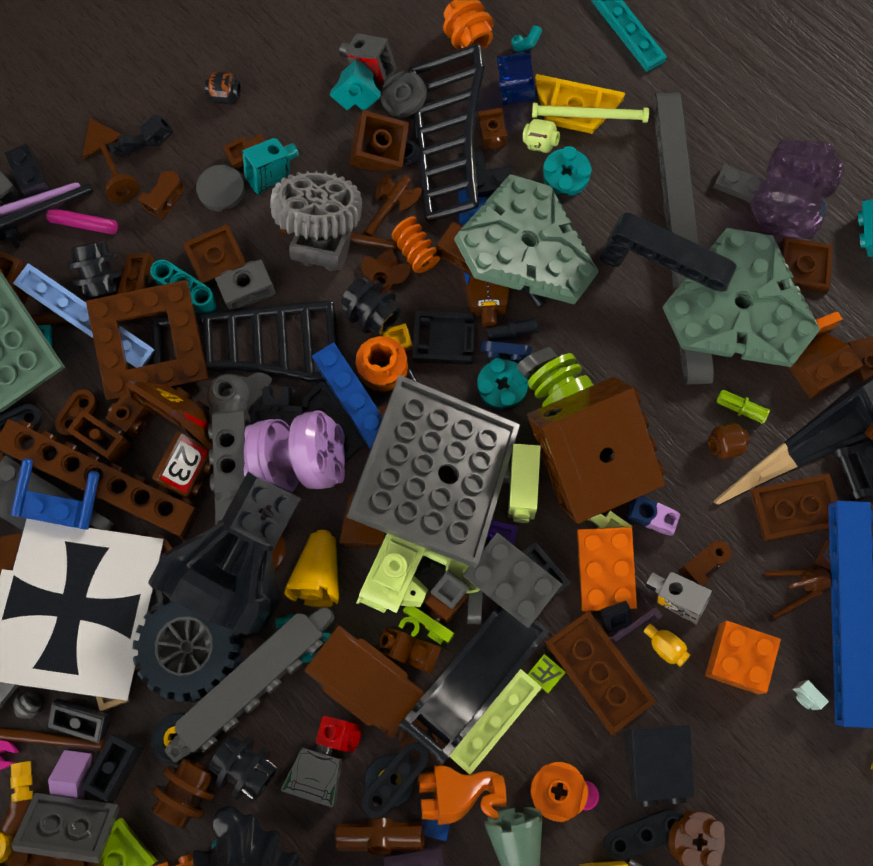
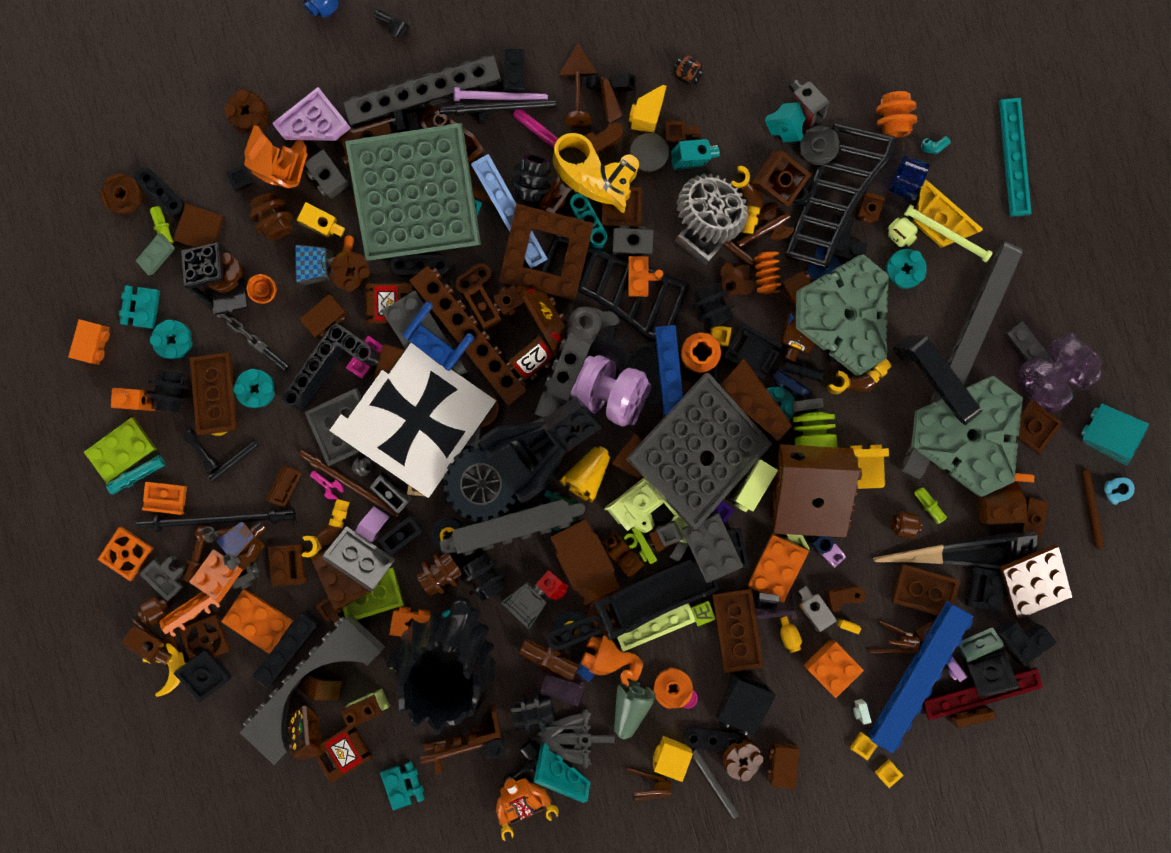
camera: 25 degrees right, 15 degrees up
none -> yellow animal [553,133,639,213]
none -> reddish brown slope [600,77,623,122]
none -> orange plate [628,256,663,297]
none -> yellow slope [629,85,667,133]
none -> reddish brown wedge [720,358,792,441]
none -> yellow piece [732,166,763,234]
none -> reddish brown brick [766,742,800,789]
none -> piece [826,359,892,394]
none -> yellow tile [836,618,861,634]
none -> yellow bracket [850,445,889,489]
none -> yellow tile [850,732,878,761]

